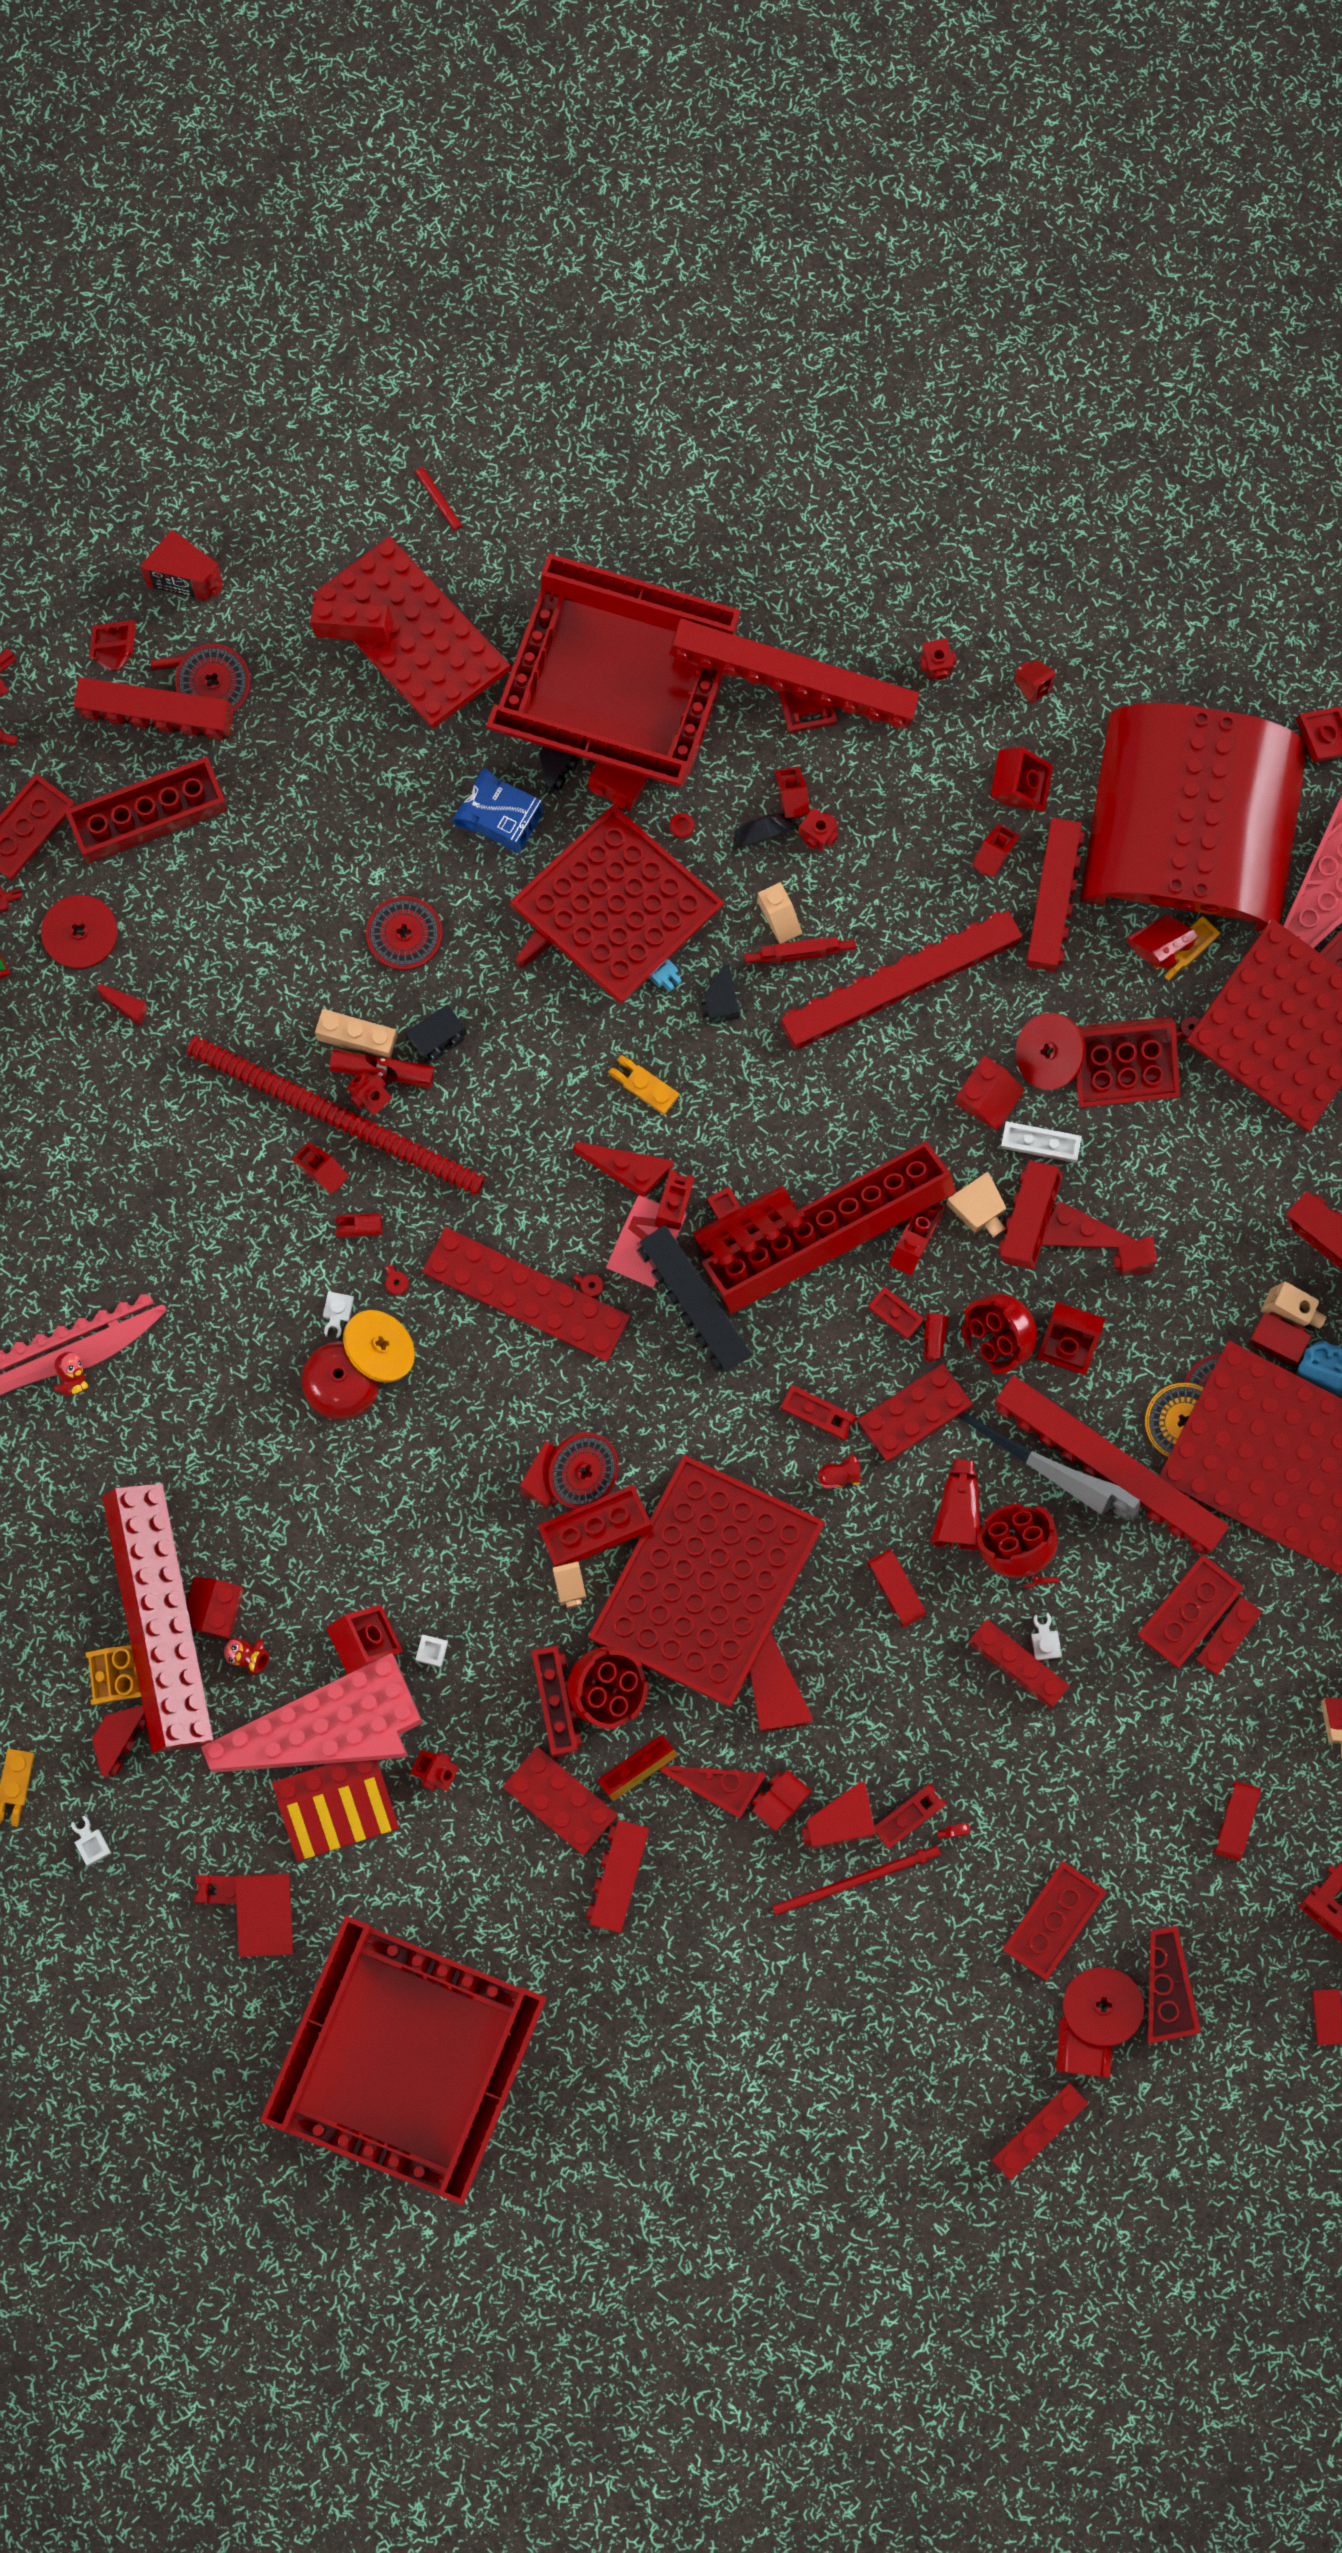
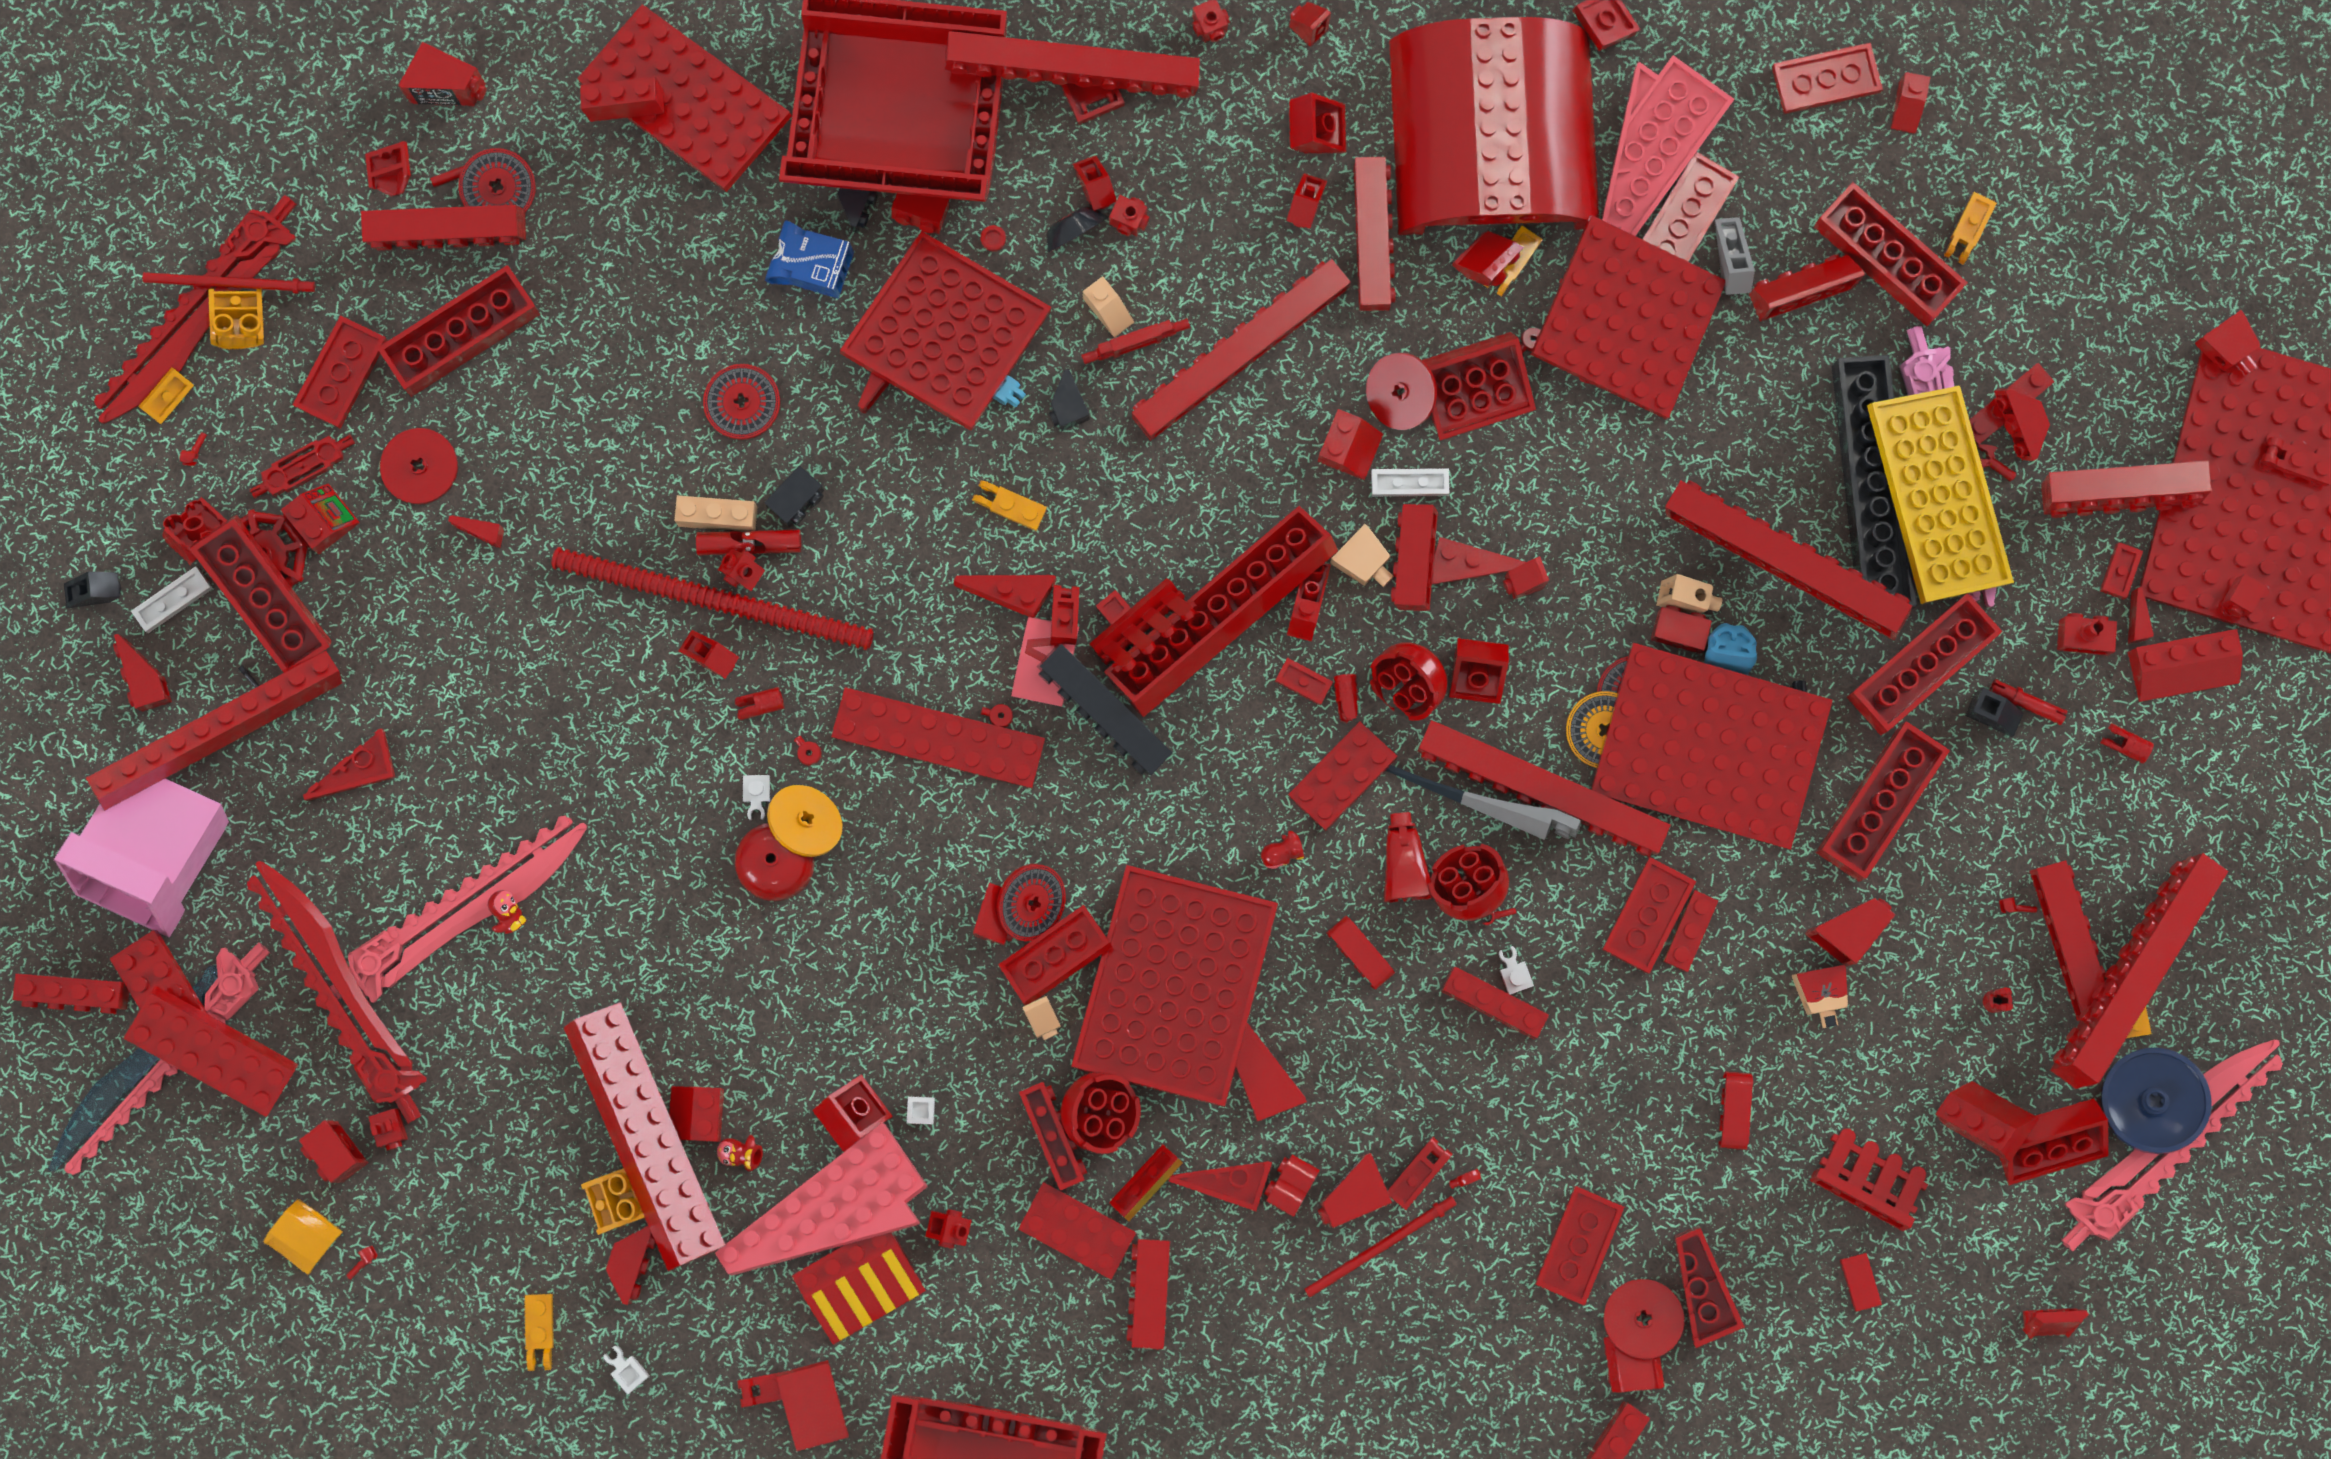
camera: 15 degrees left, 5 degrees up
red plate [780,1385,857,1441] -> none

